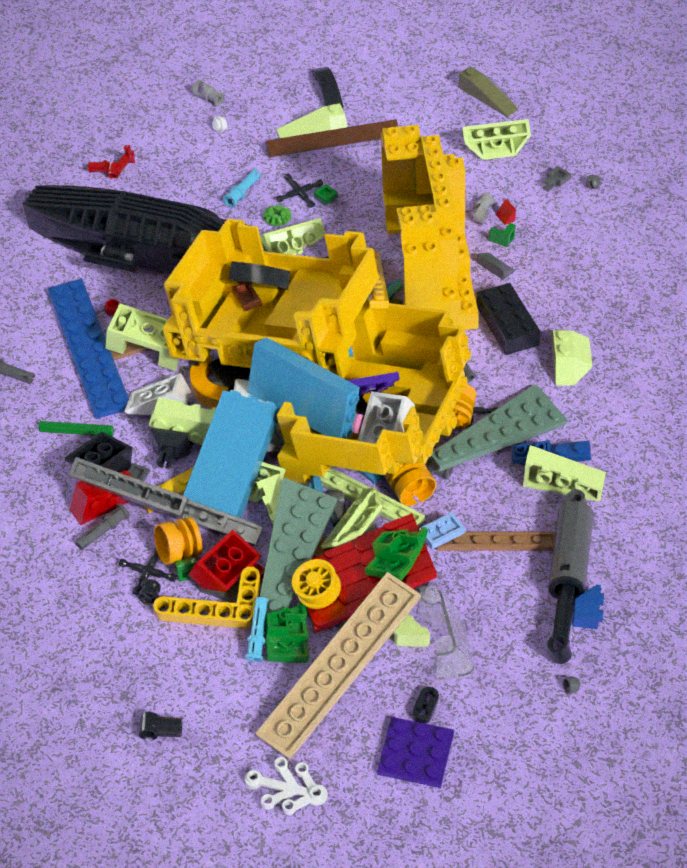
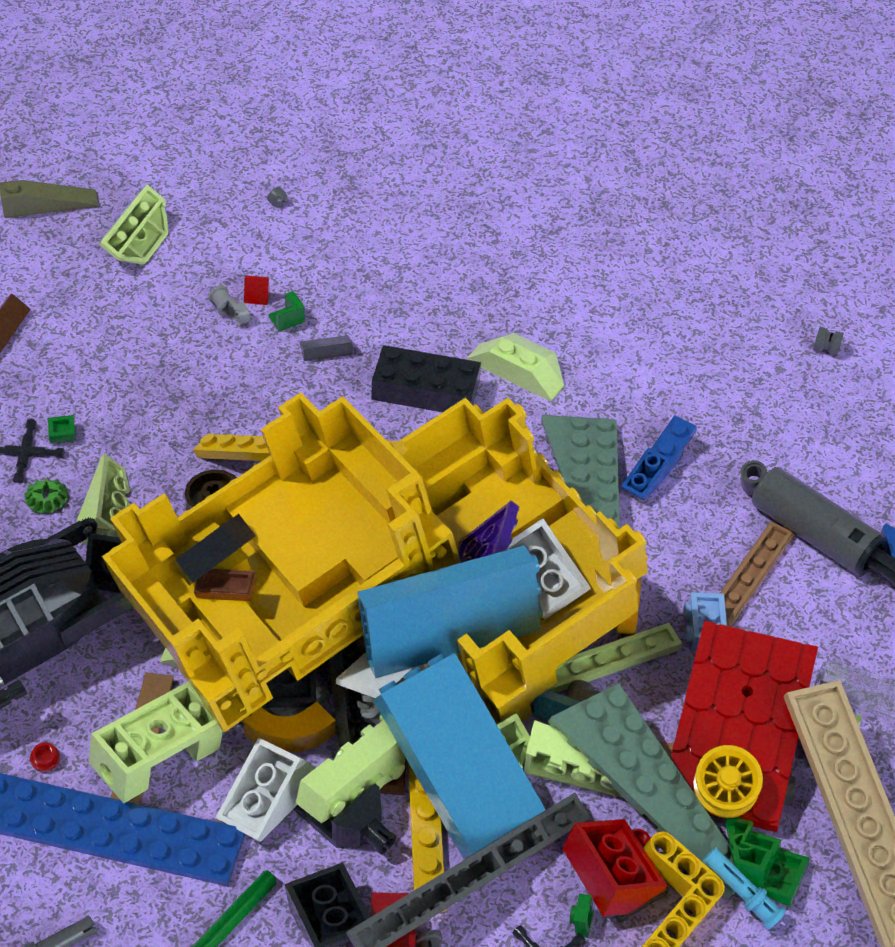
camera: 60 degrees left, 0 degrees up
dark grey tile [128,463,150,481] -> none
light orange wheel [154,517,202,565] -> none
yellowish green wedge [321,487,383,549] -> none
green slope [365,527,428,581] -> none
yellow panel [381,125,479,330] -> none
yellowish green wedge [523,445,606,501] -> none
dark grey plate [543,166,571,192] -> none

